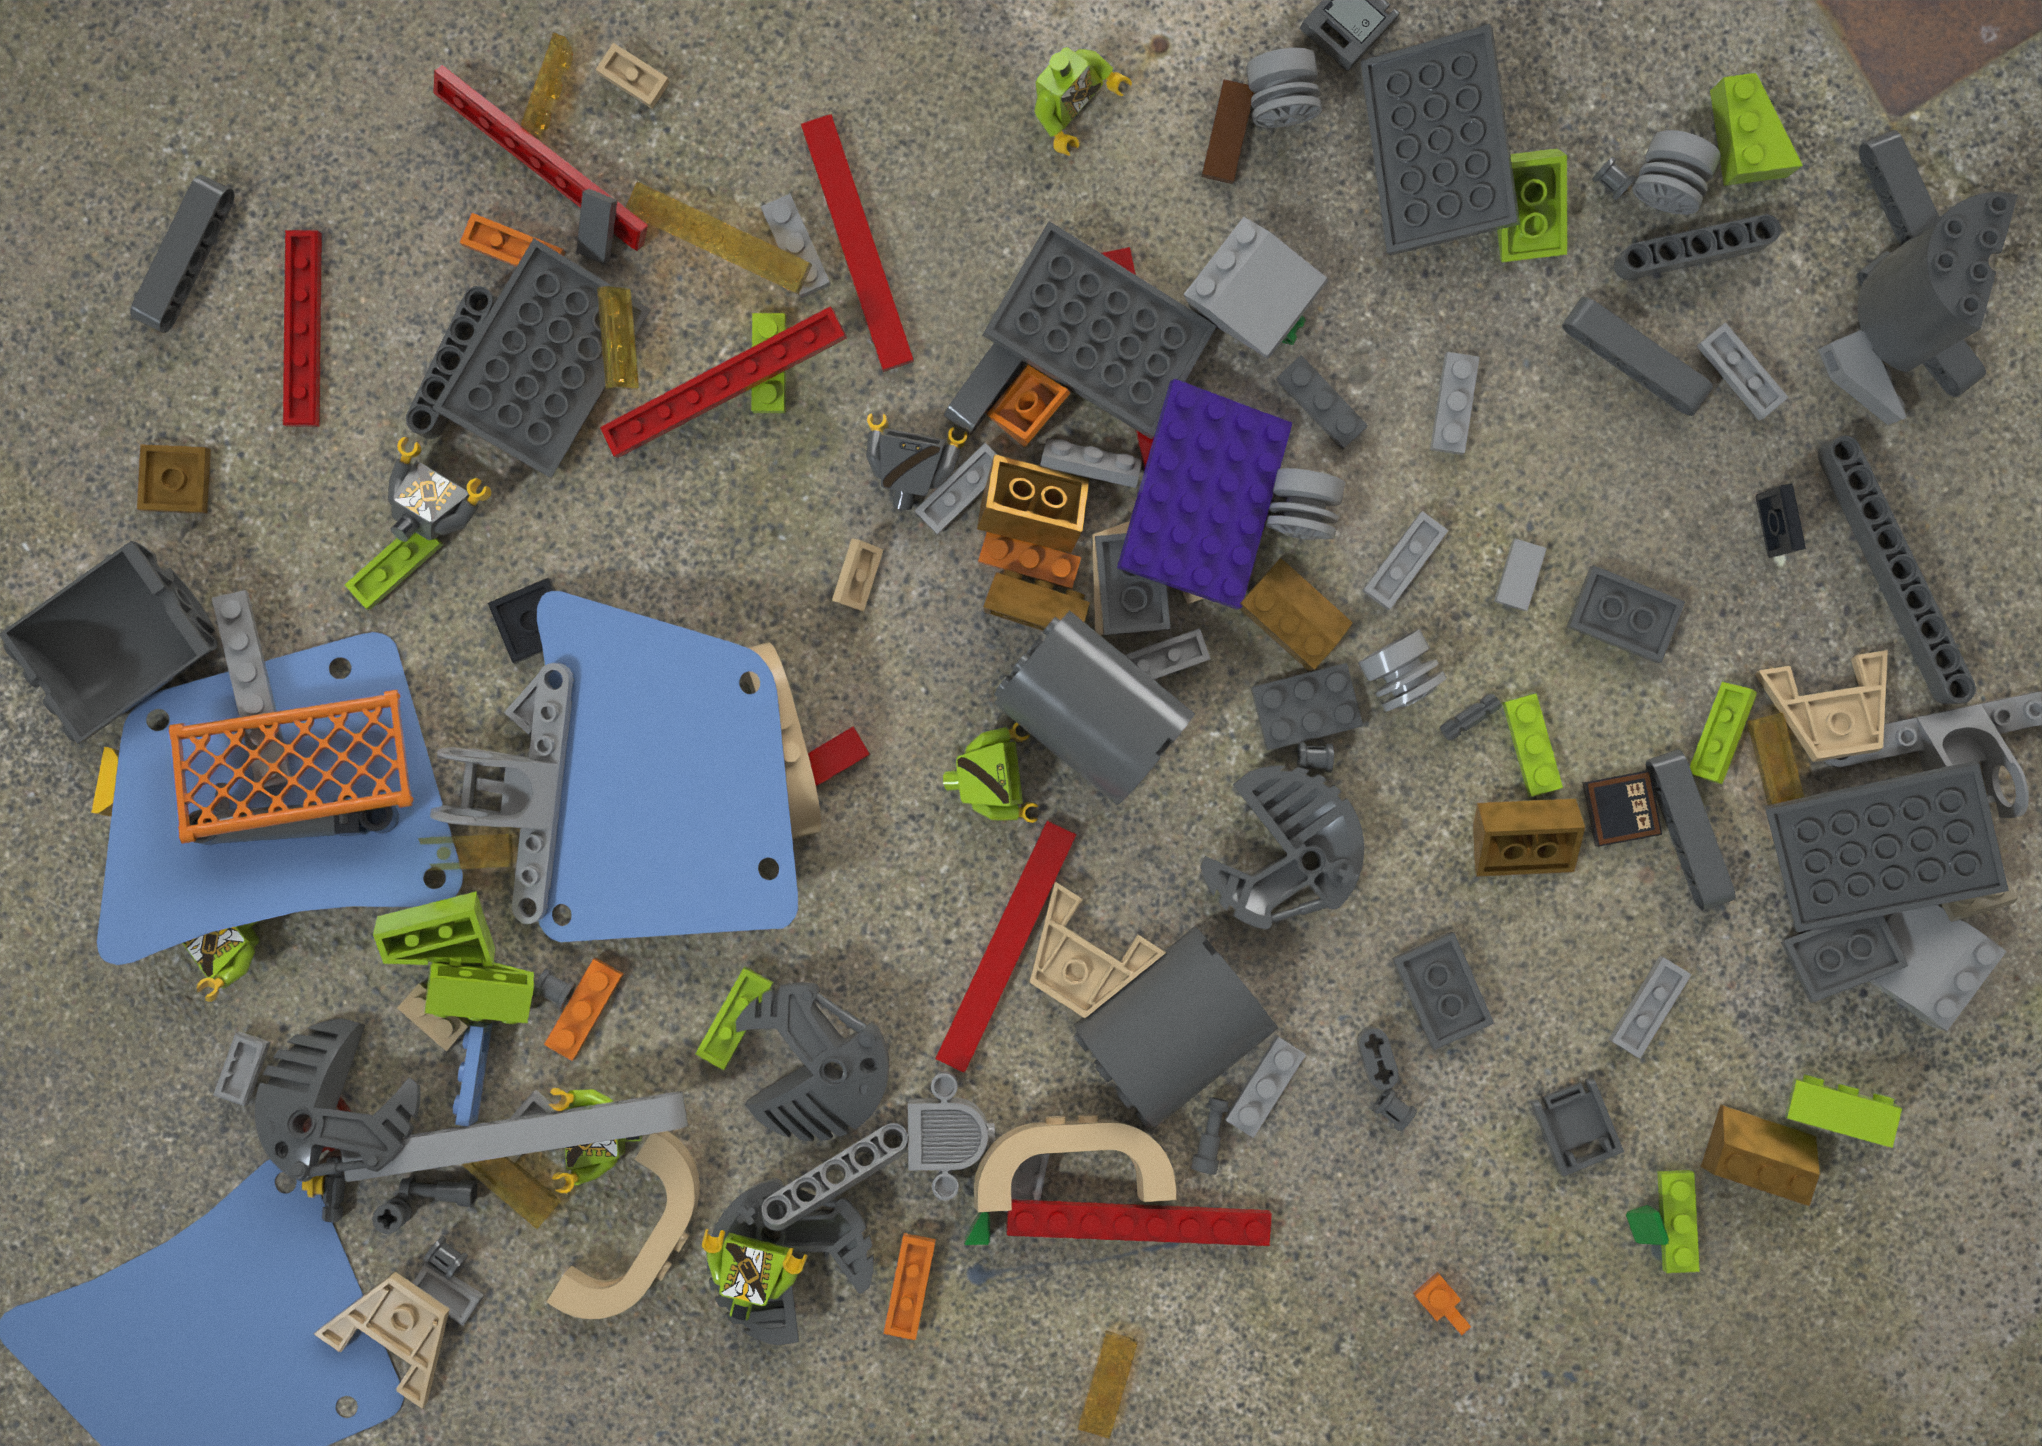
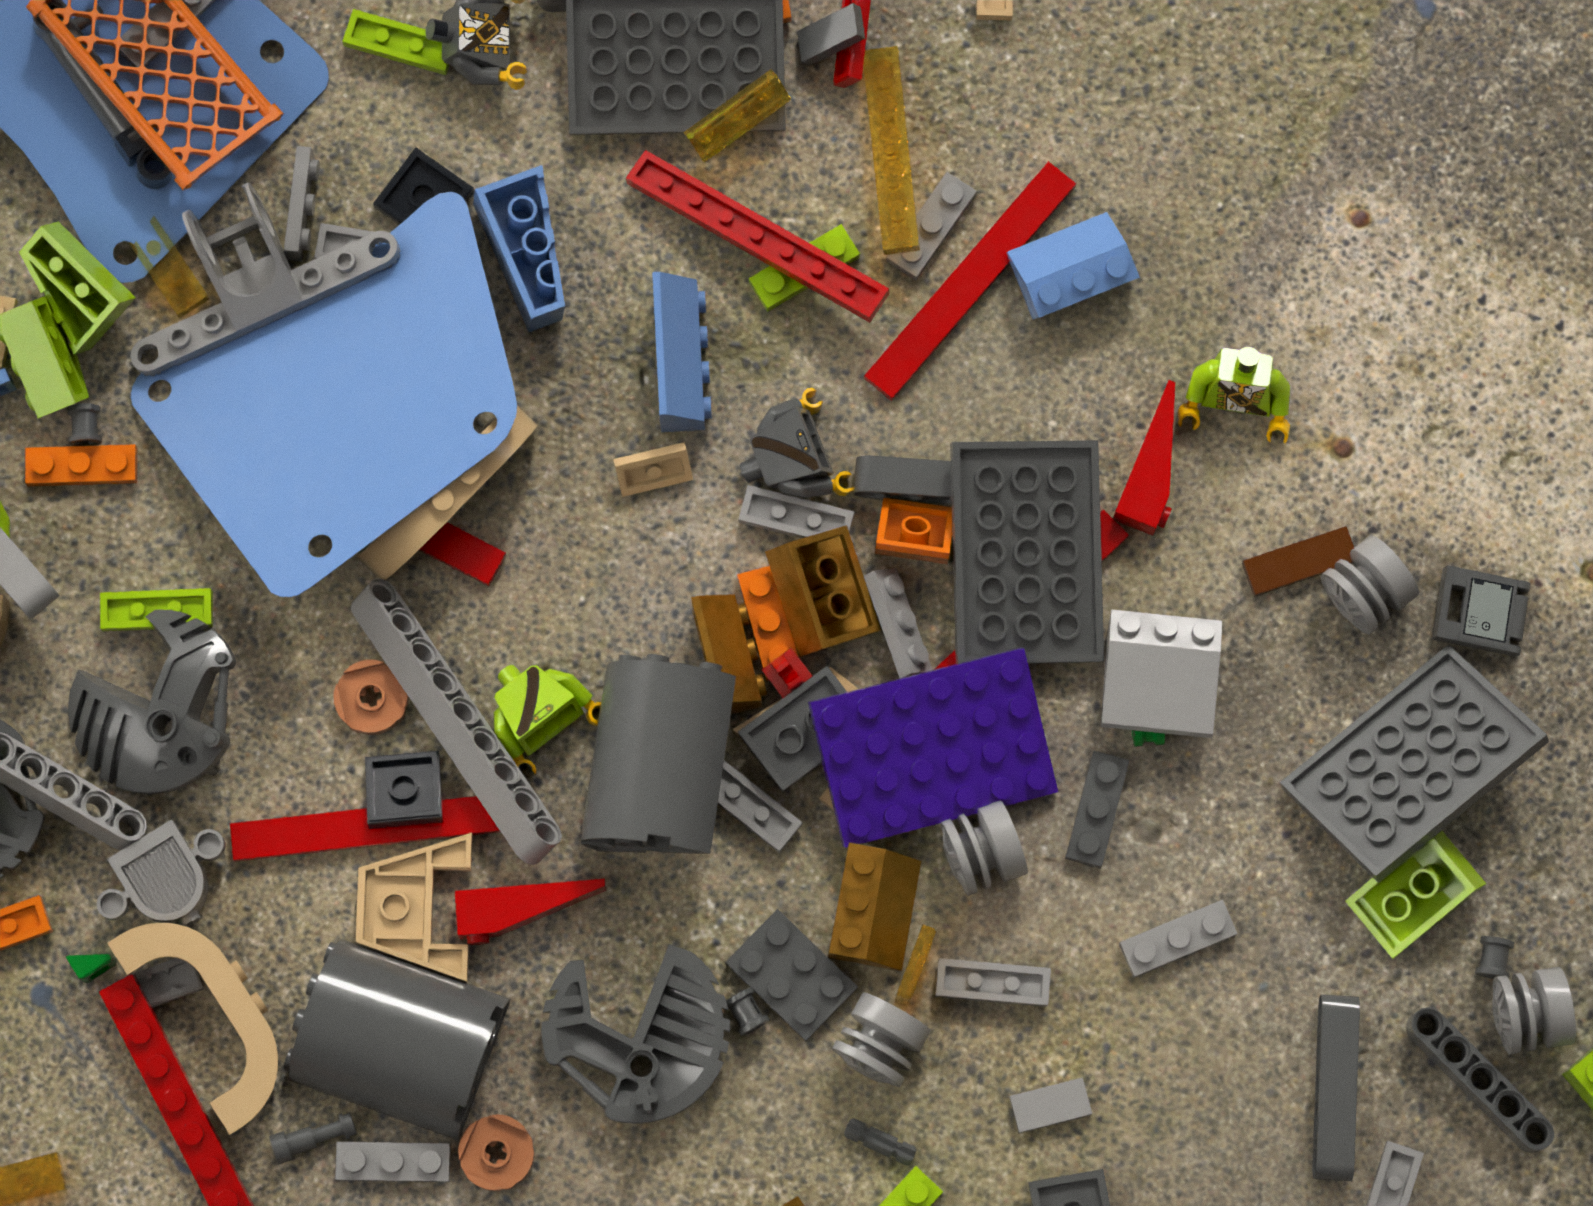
camera: 60 degrees right, 10 degrees down
none -> light grey plate [284,146,320,262]
none -> nougat plate [333,659,409,735]
none -> light grey beam [351,578,562,865]
none -> black tile [365,750,443,829]
none -> red slope [455,878,607,945]
none -> nougat plate [458,1114,535,1191]
none -> medium blue wedge [473,165,565,332]
none -> medium blue slope [652,272,712,432]
none -> red tile [761,647,812,698]
none -> clear yellow tile [894,924,936,1007]
none -> medium blue slope [1006,212,1140,320]
none -> red slope [1113,380,1176,536]

